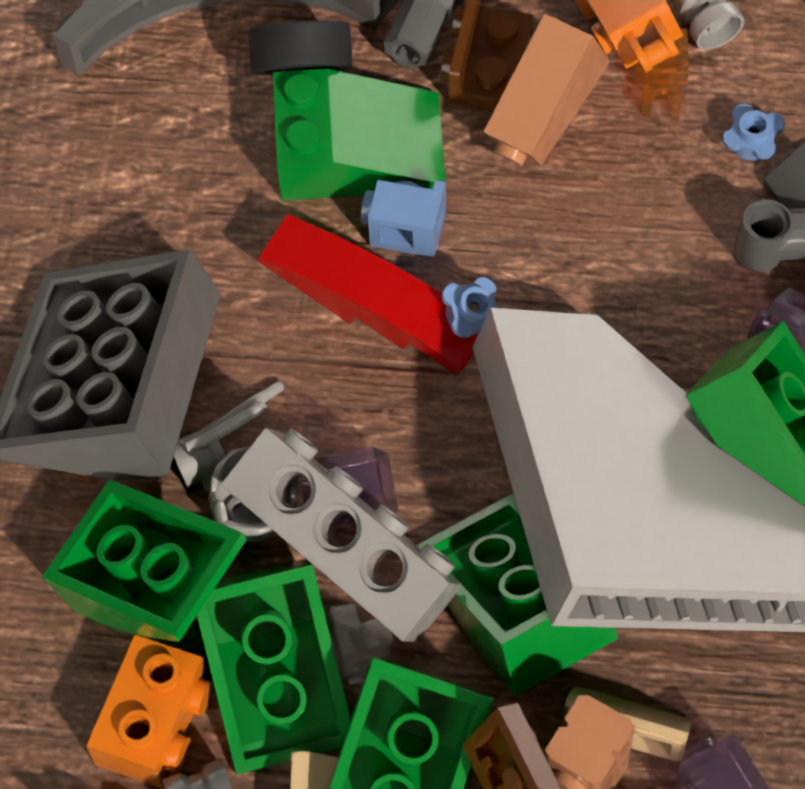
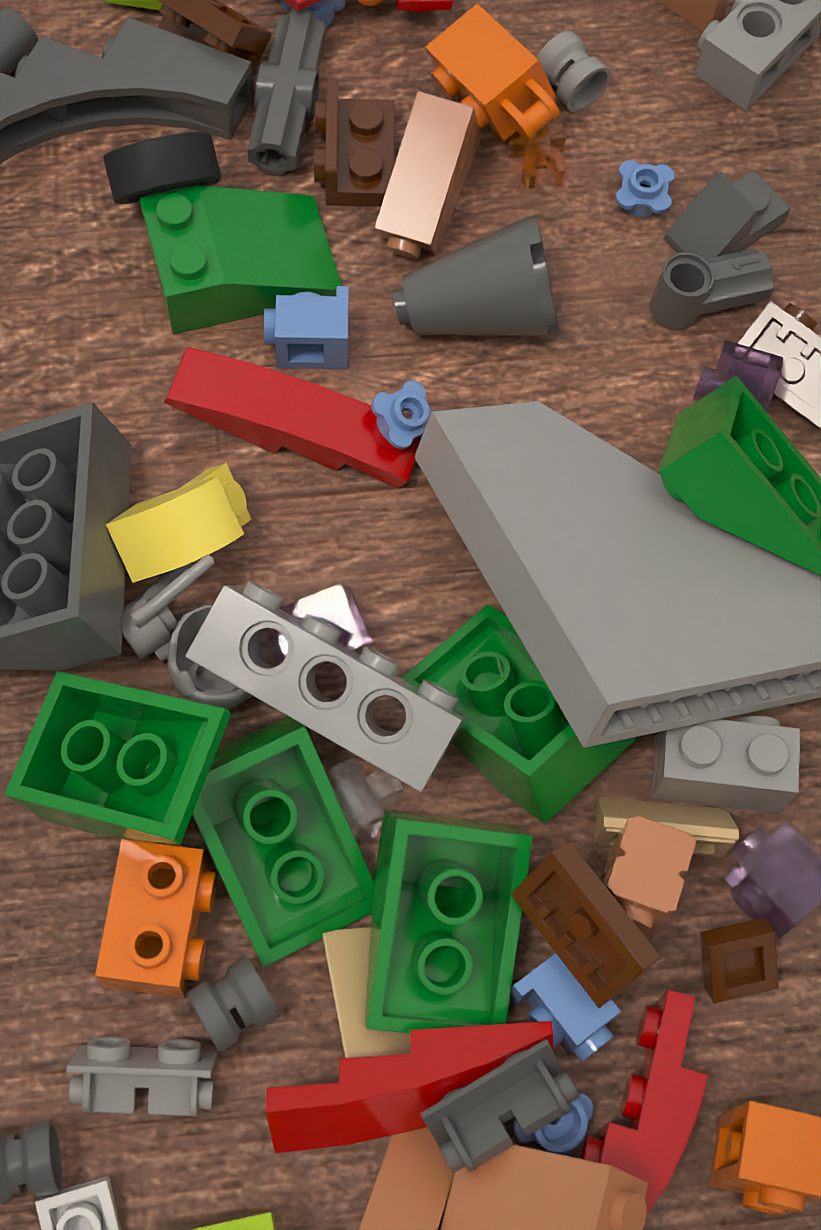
camera: 20 degrees left, 5 degrees up
none -> light yellow brick [105,463,251,583]
none -> dark grey cone [393,215,560,336]
none -> light grey brick [651,716,800,814]

